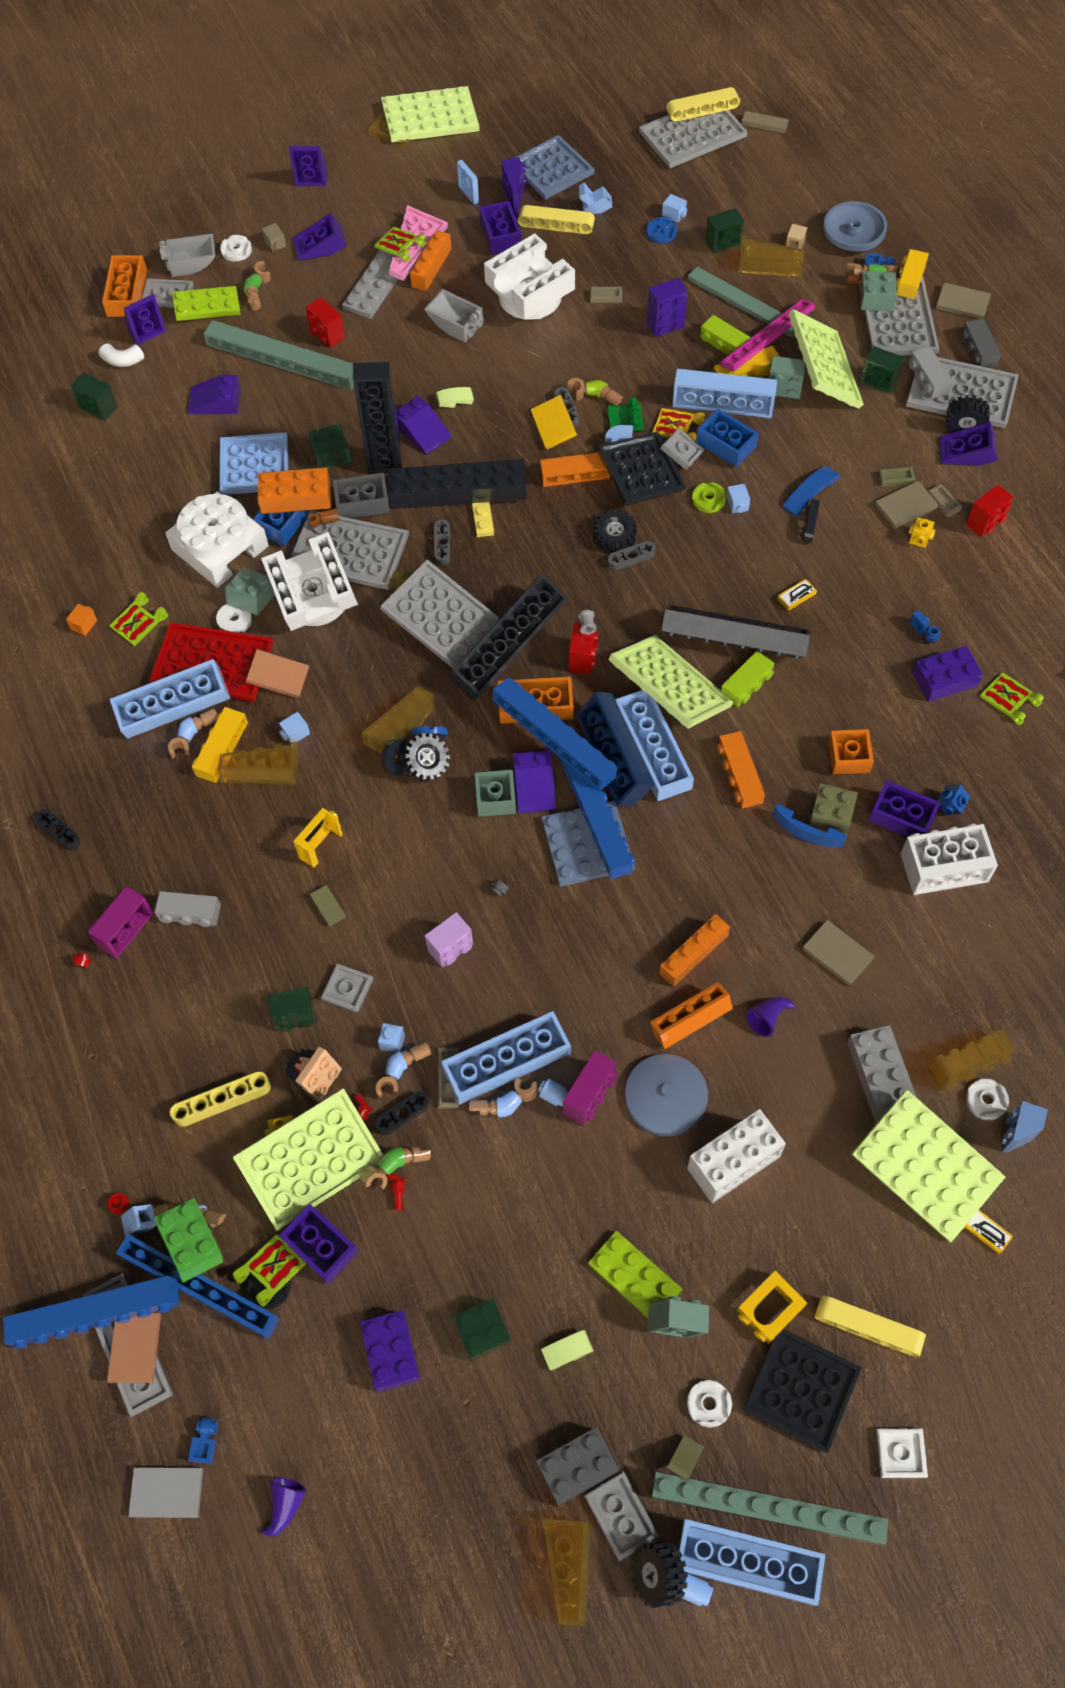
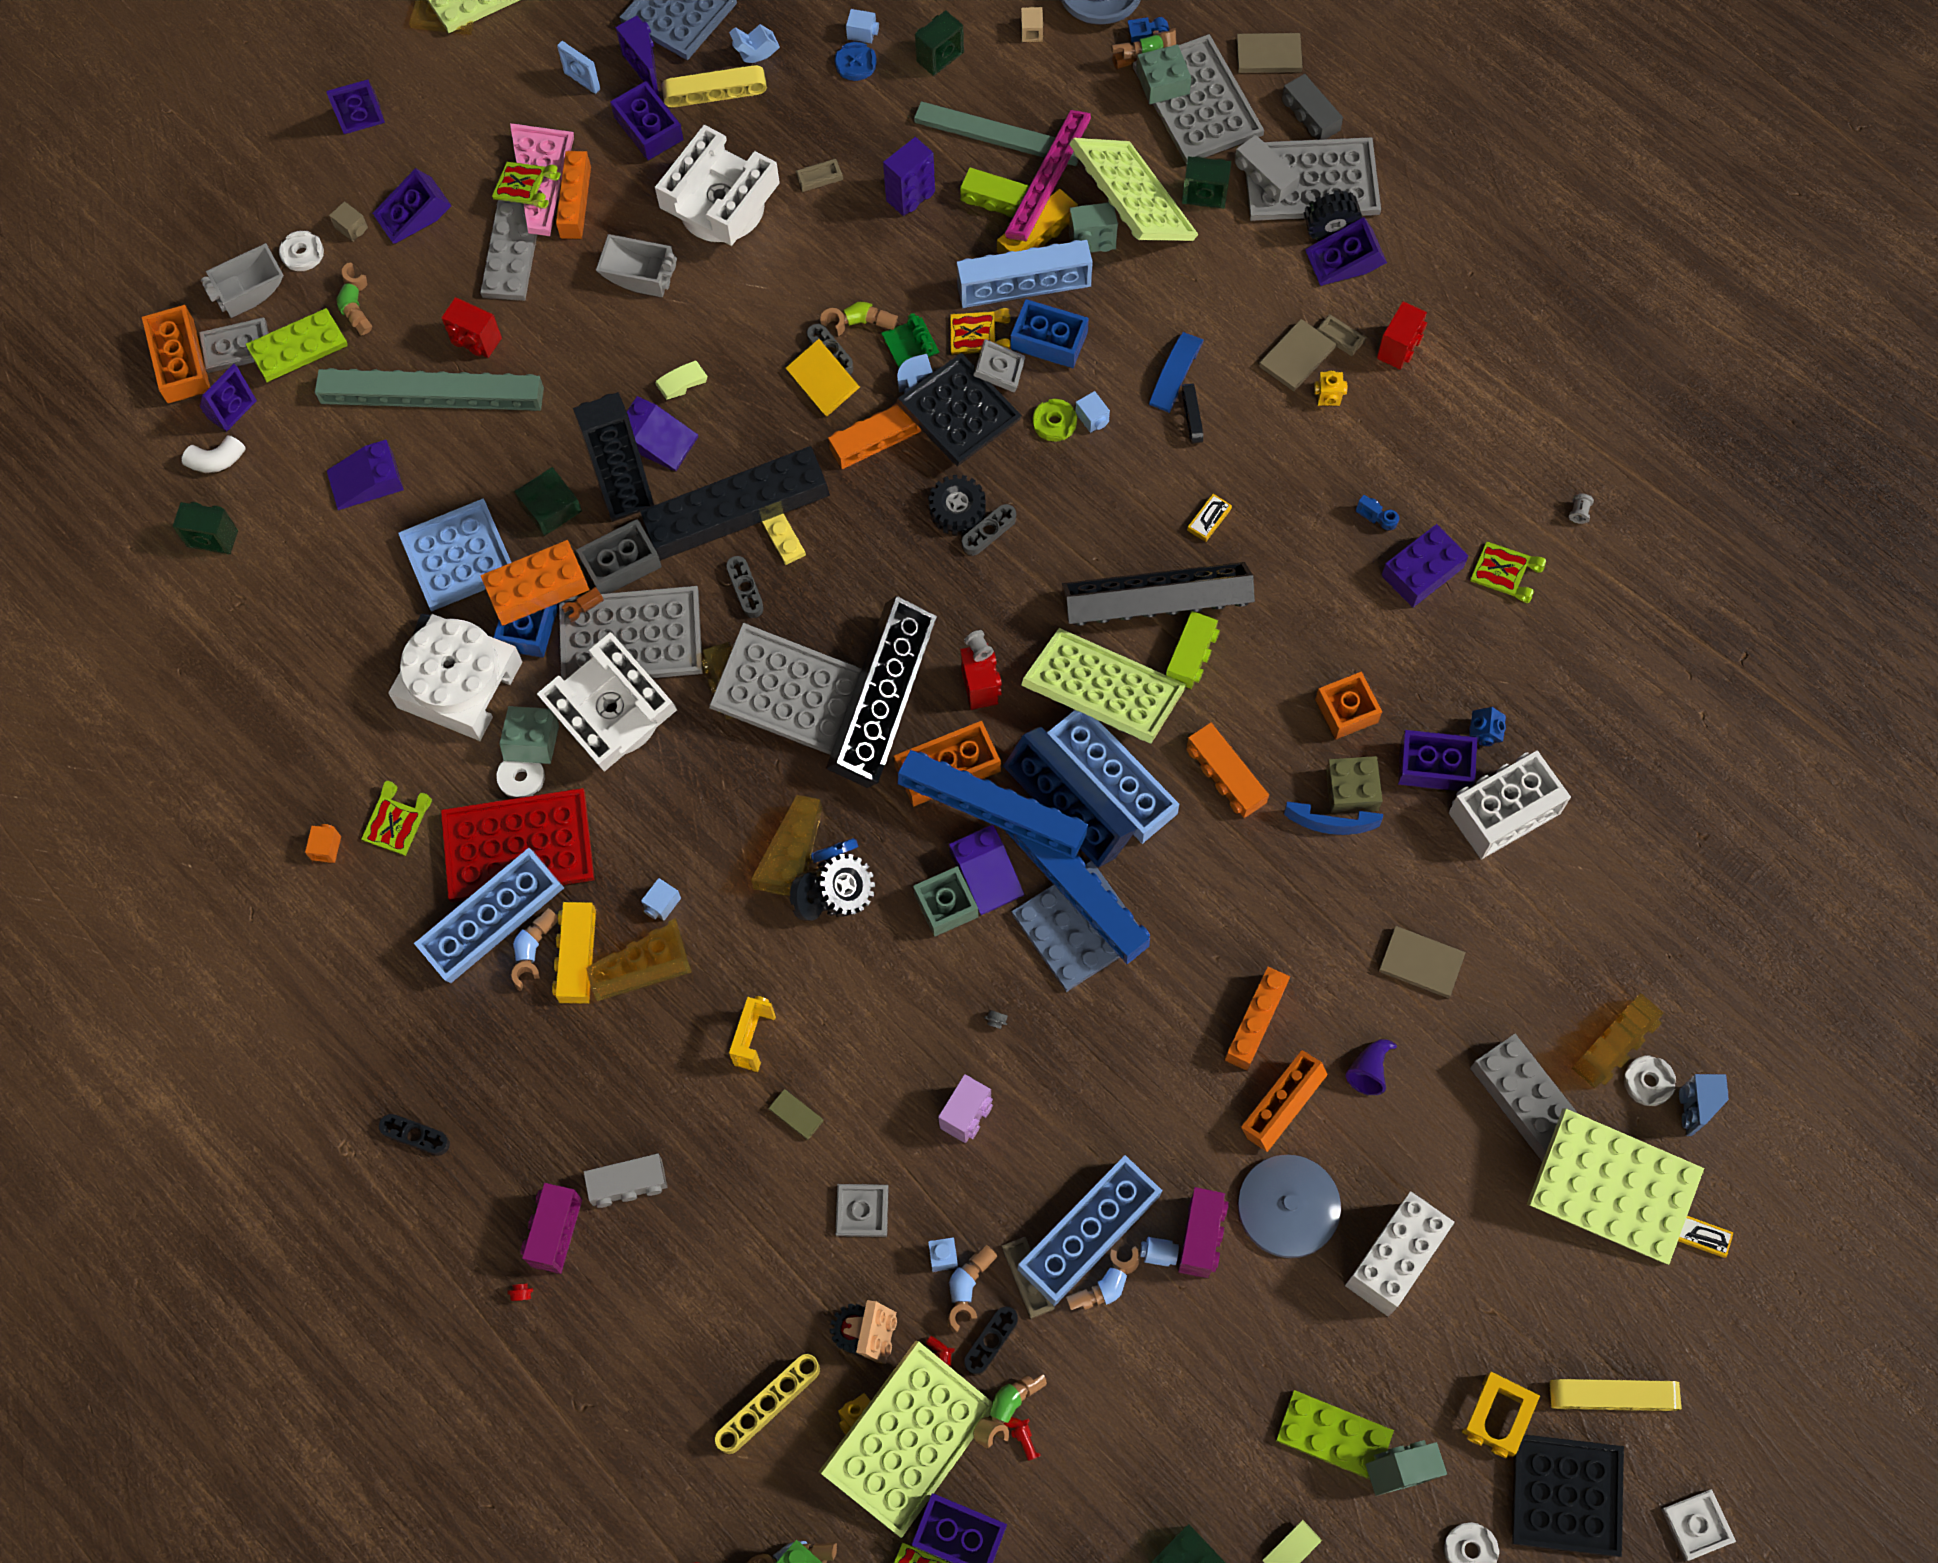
camera: 20 degrees left, 5 degrees up
nougat tile [246,650,309,699] -> none
clear green brick [268,987,317,1032] -> none
clear yellow wedge [738,235,805,277] -> none
olive tile [878,467,916,487] -> none
yellow brick [896,249,929,299] -> none

